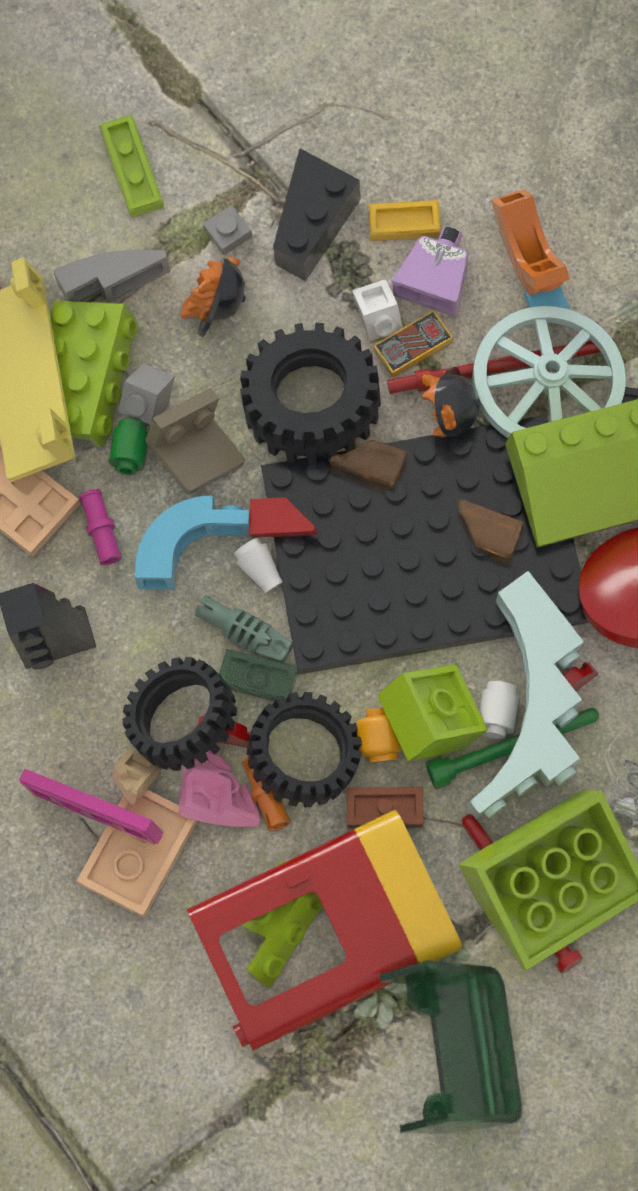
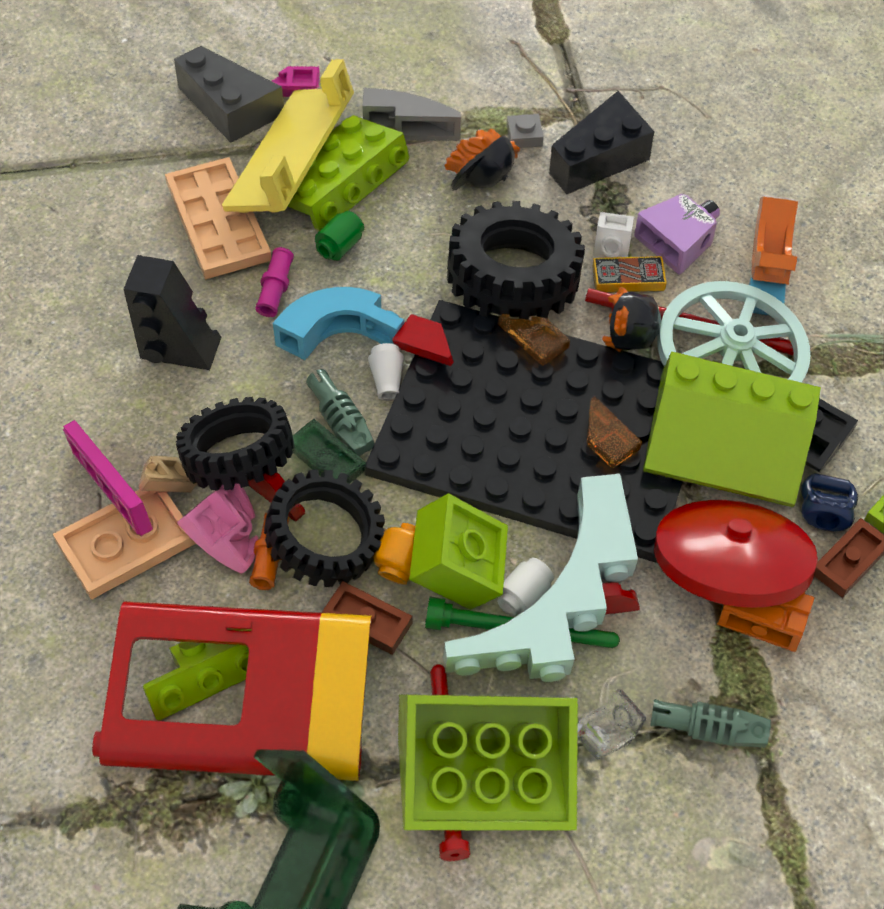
camera: 20 degrees right, 15 degrees down
lime tile [99,114,164,218] -> none
light grey brick [118,363,175,425] -> none
dark tan bracket [145,388,245,494] -> none
yellow tile [369,200,441,241] -> none

